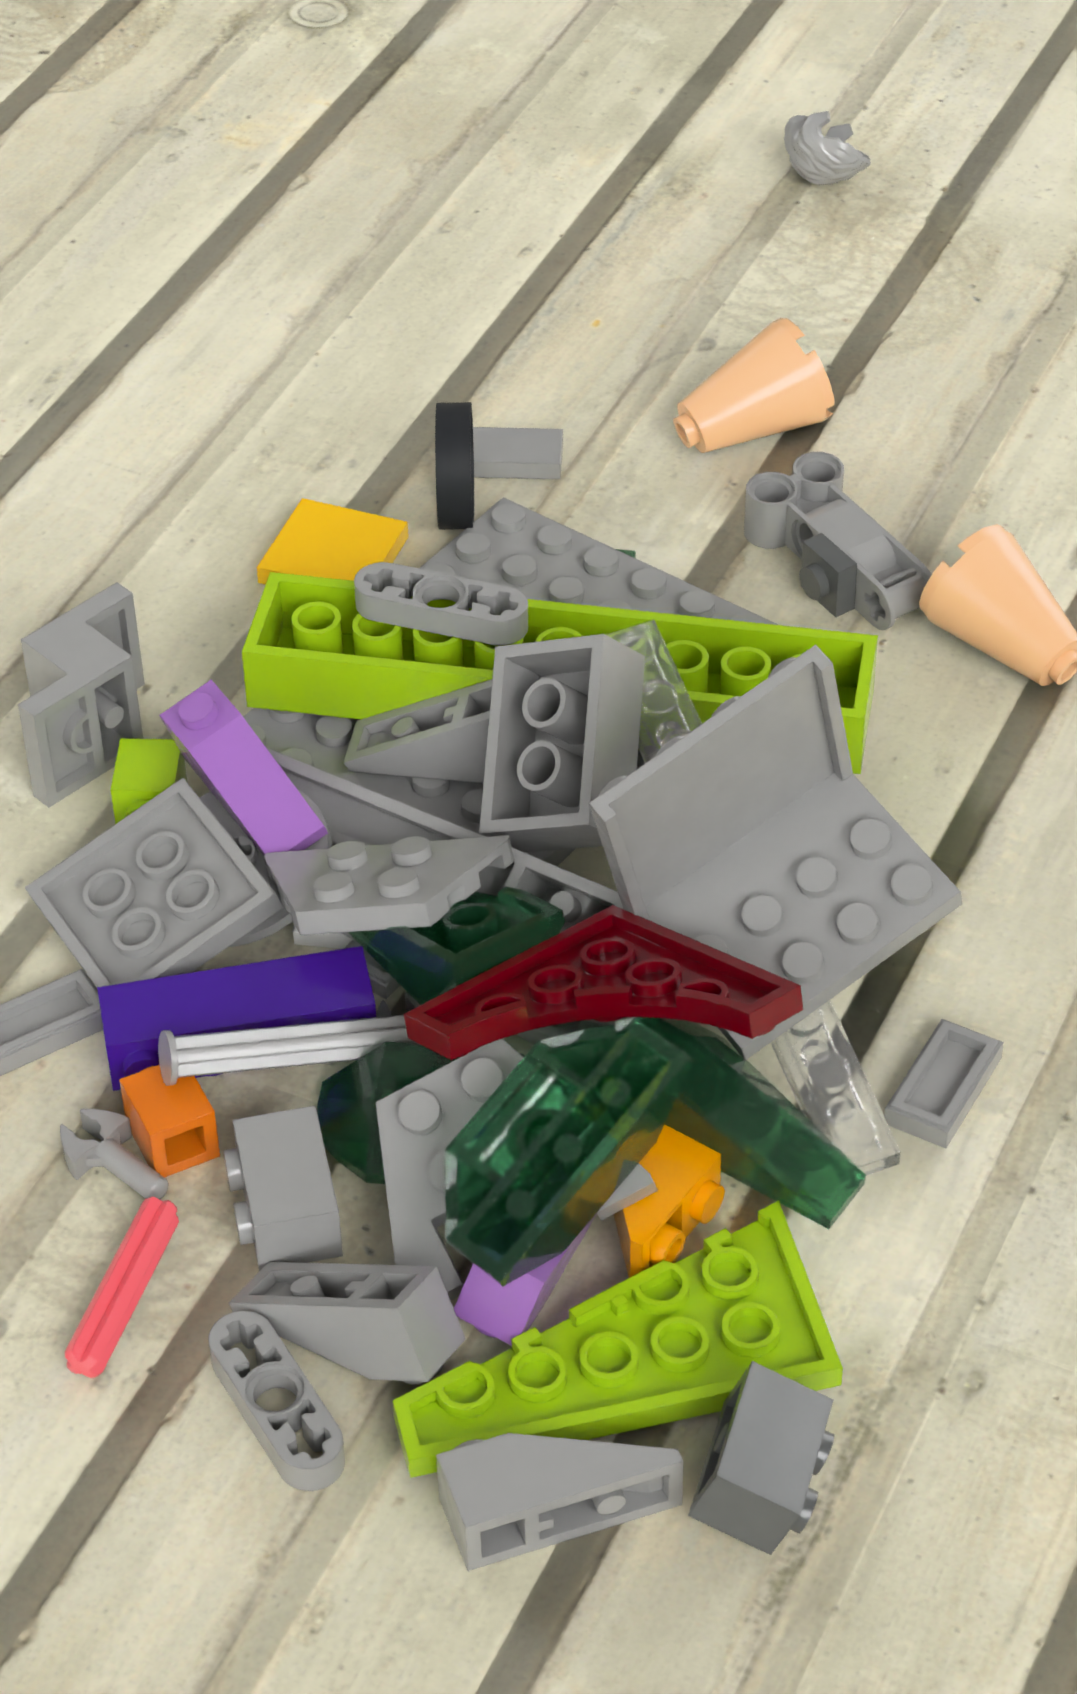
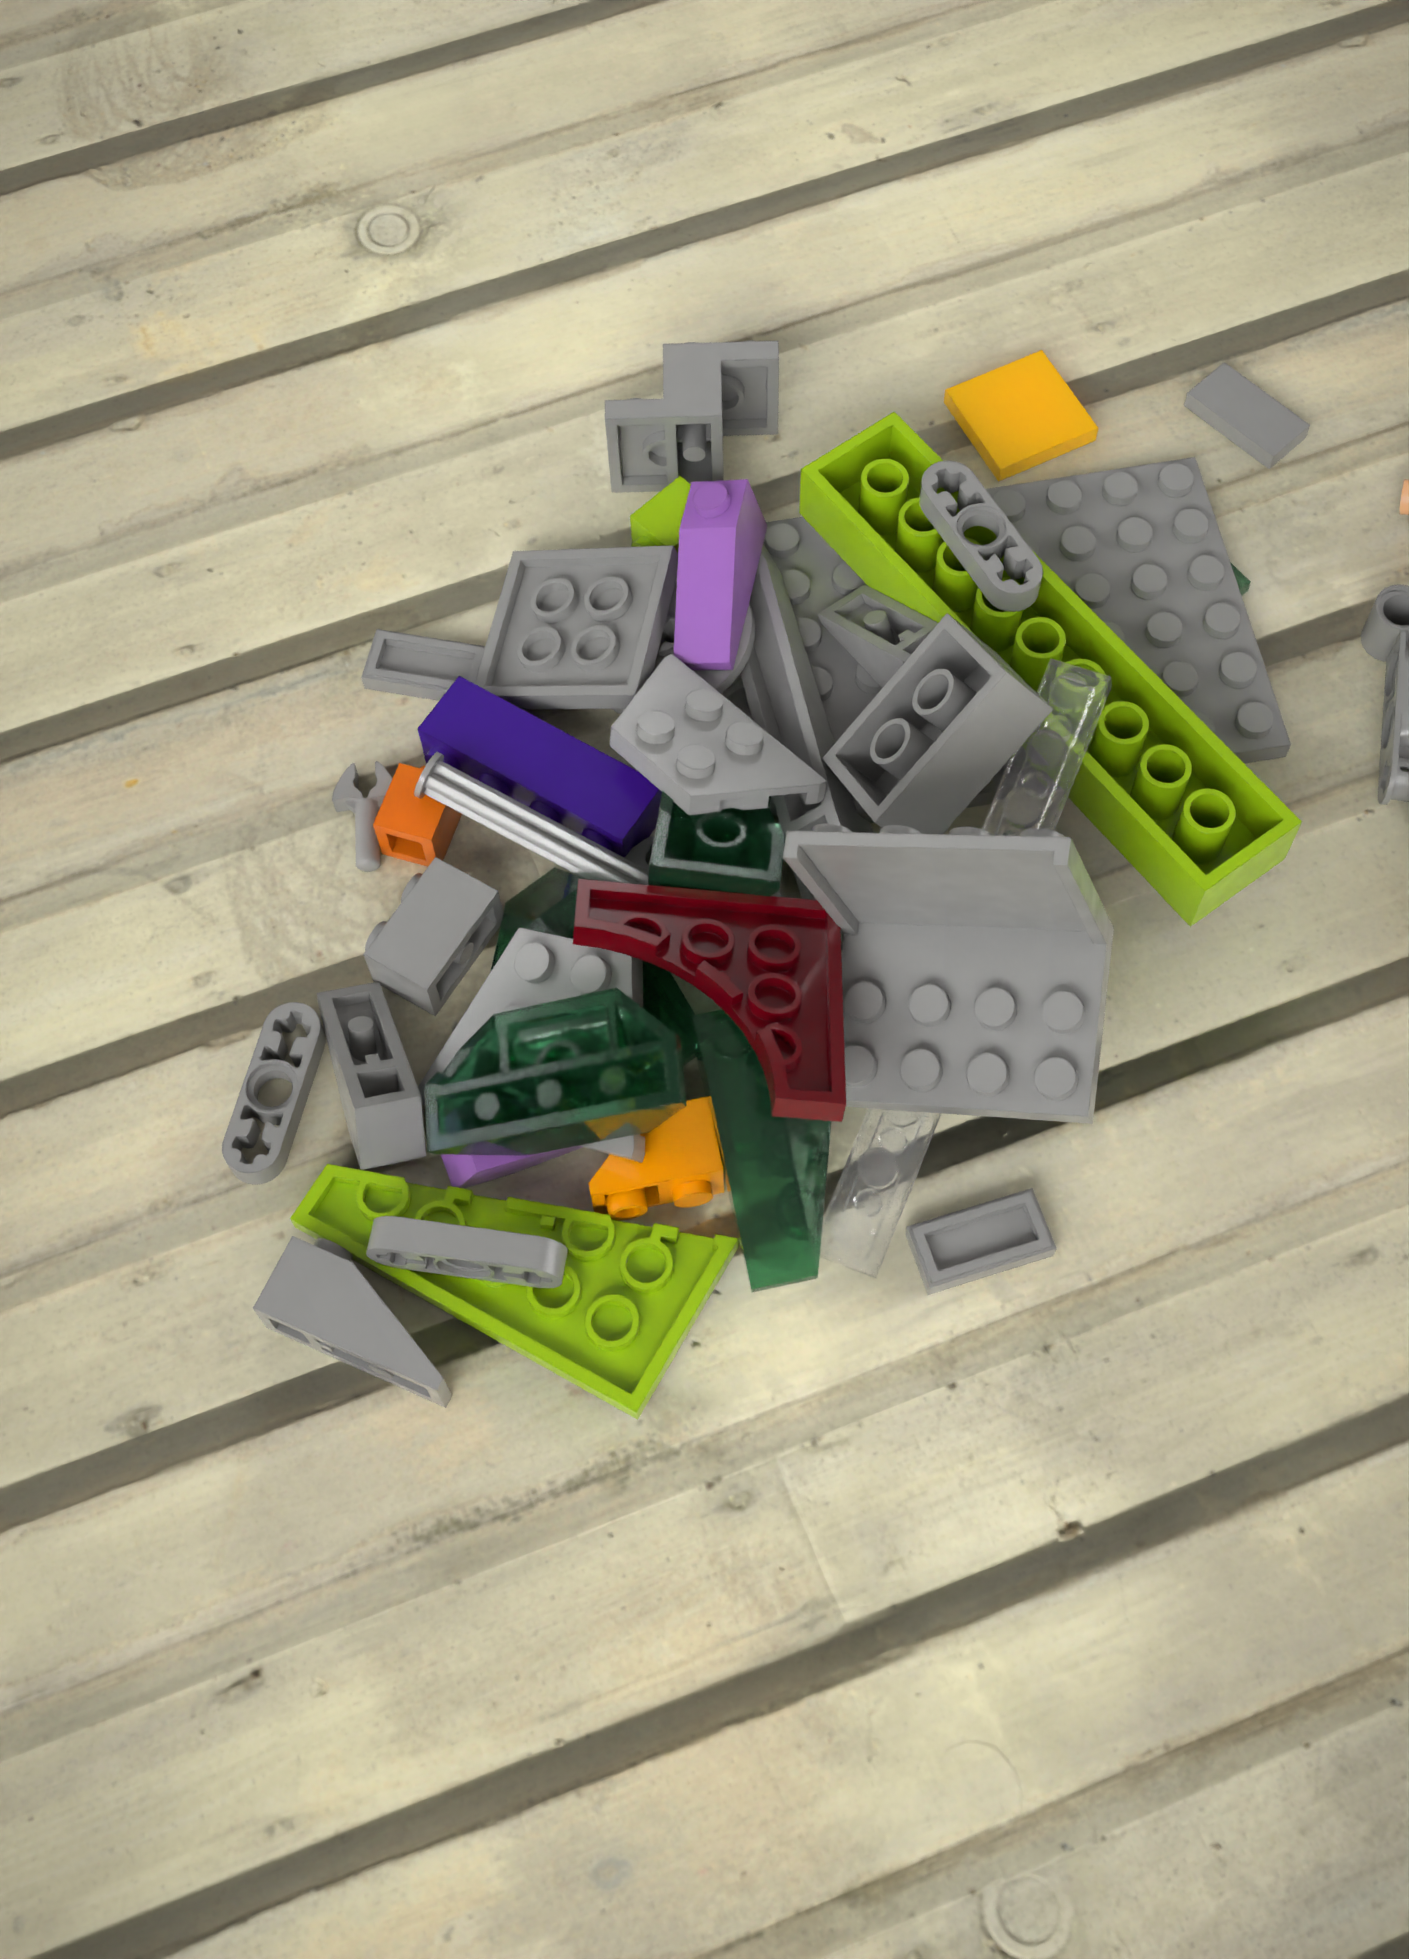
camera: 45 degrees right, 20 degrees up
coral axle [65,1196,179,1378] -> none
black tyre [435,402,474,530] -> none
brick [688,1361,834,1555] -> none
dark grey plate [799,533,857,617] -> none
none -> light grey beam [366,1216,568,1288]

